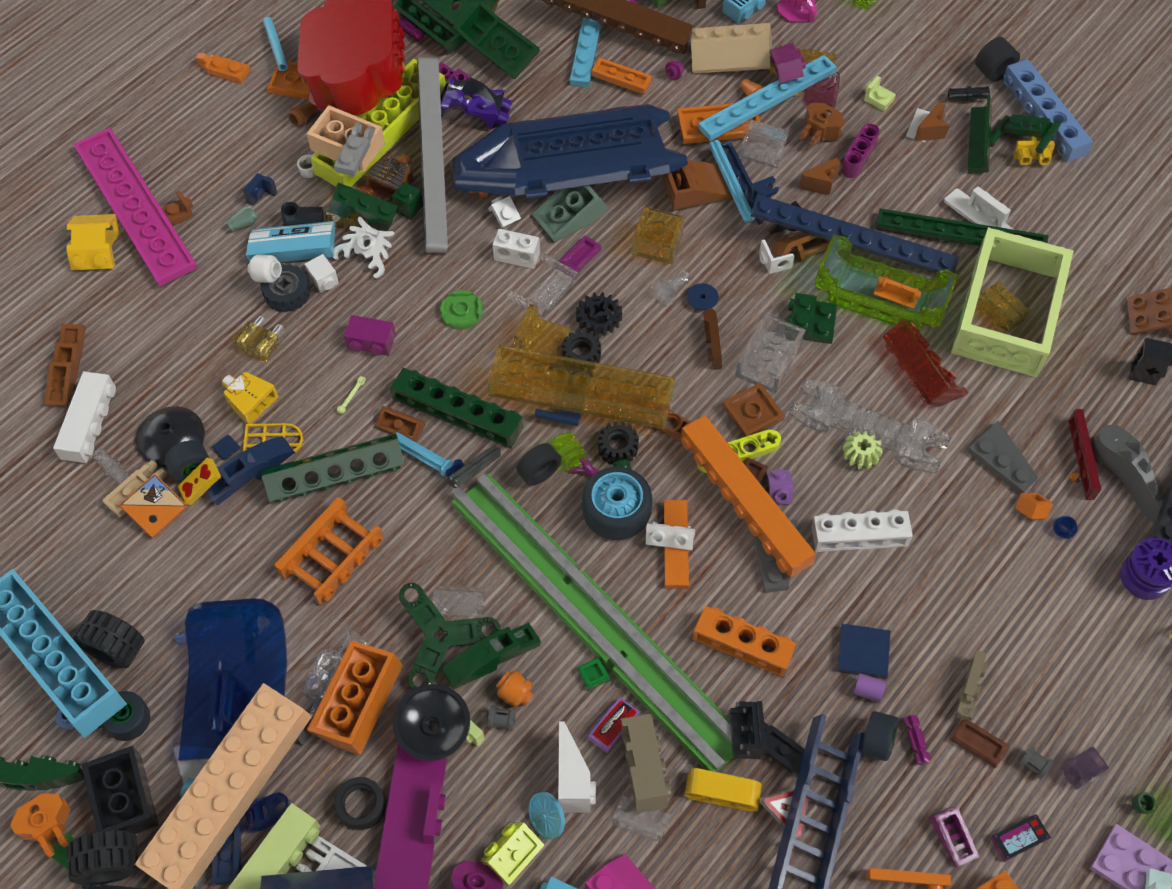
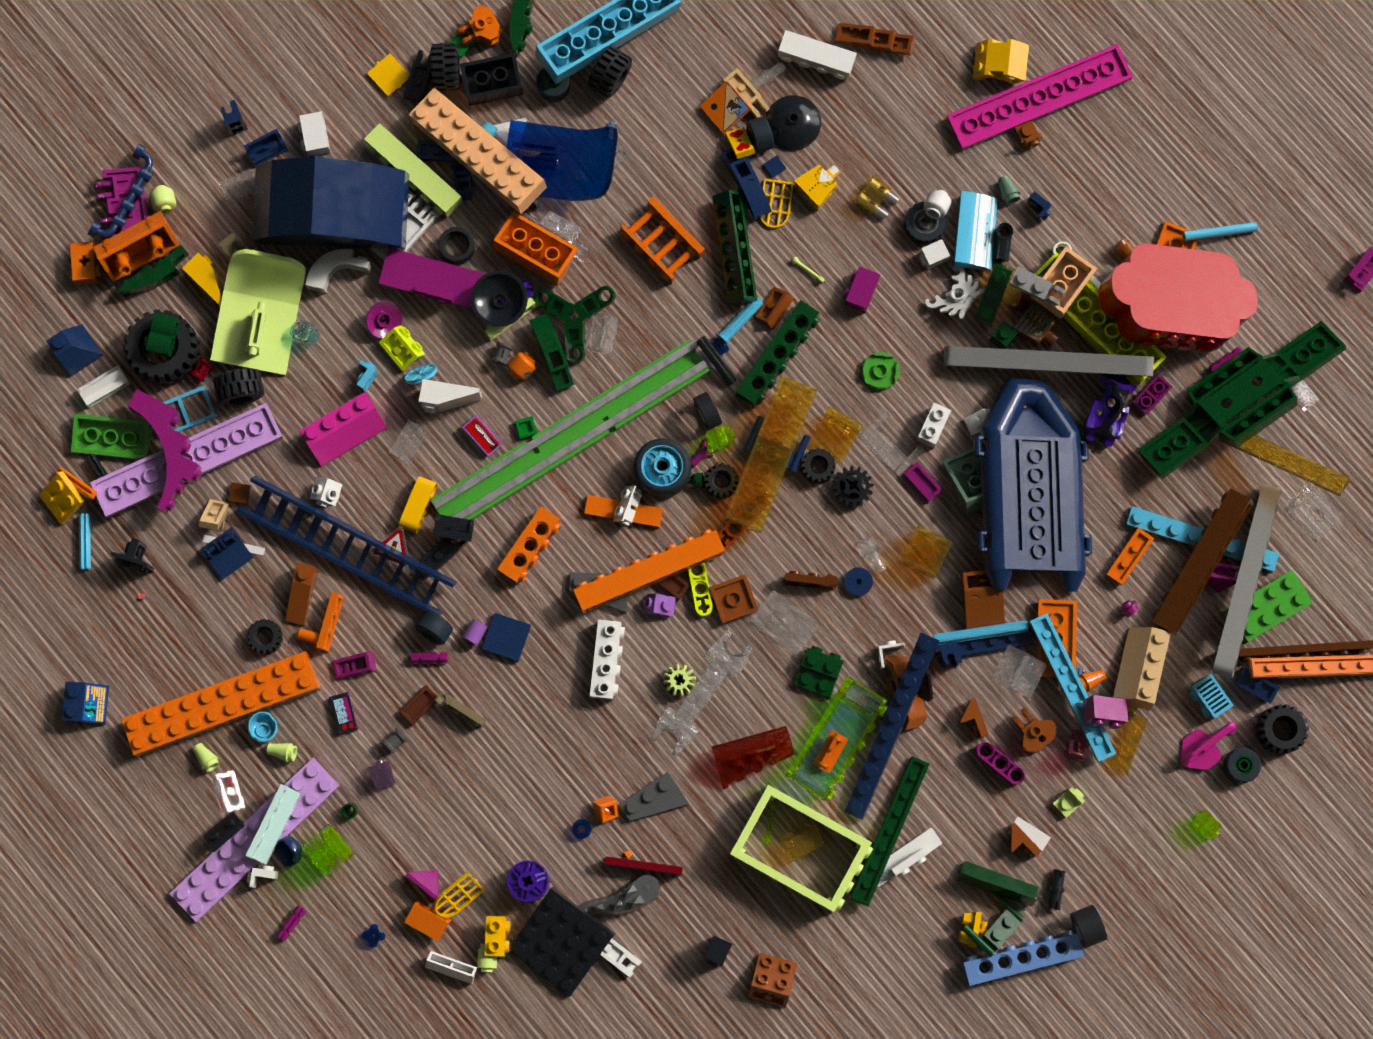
camera: 100 degrees right, 20 degrees up
orange hinge [195,52,251,84] -> none
dark tan wedge [621,714,671,813] -> none

